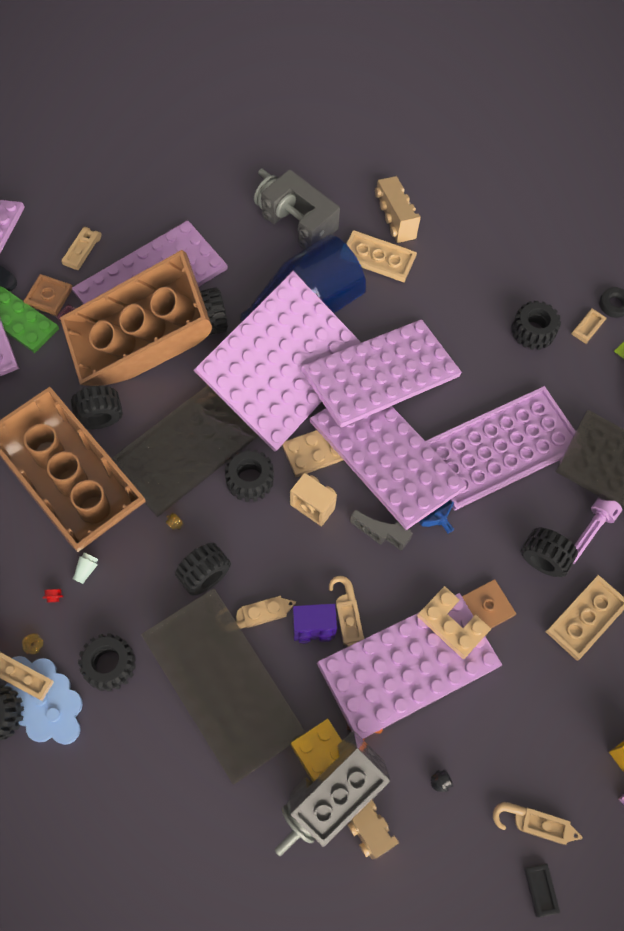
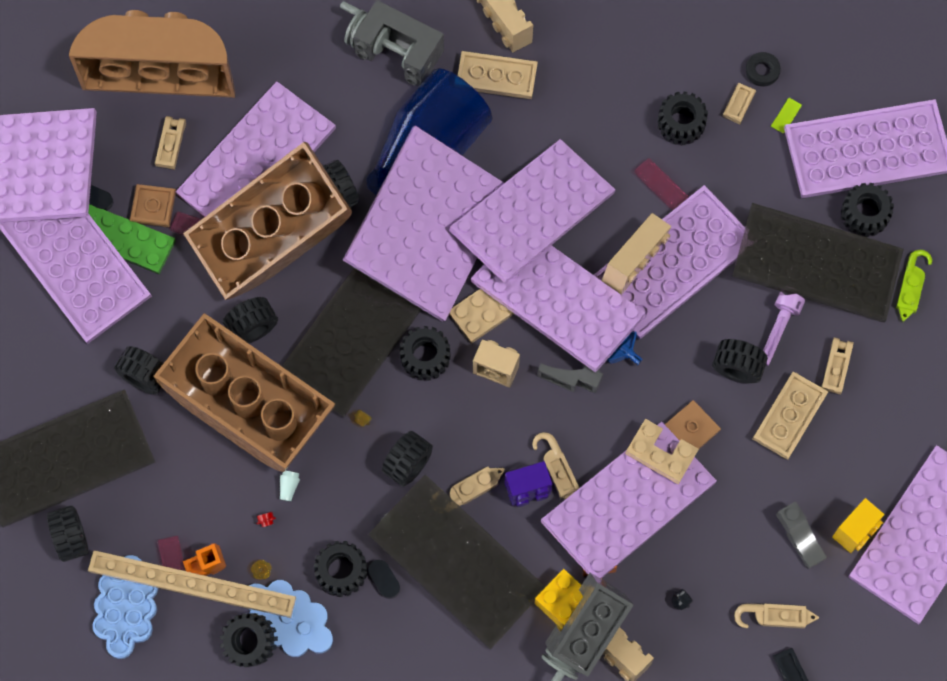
camera: 10 degrees left, 5 degrees up
none -> medium nougat brick [69,10,235,98]
none -> black tile [368,560,400,599]
none -> tan wedge [602,213,671,295]
none -> clear pink tile [635,158,689,210]
none -> dark grey slope [776,501,827,569]

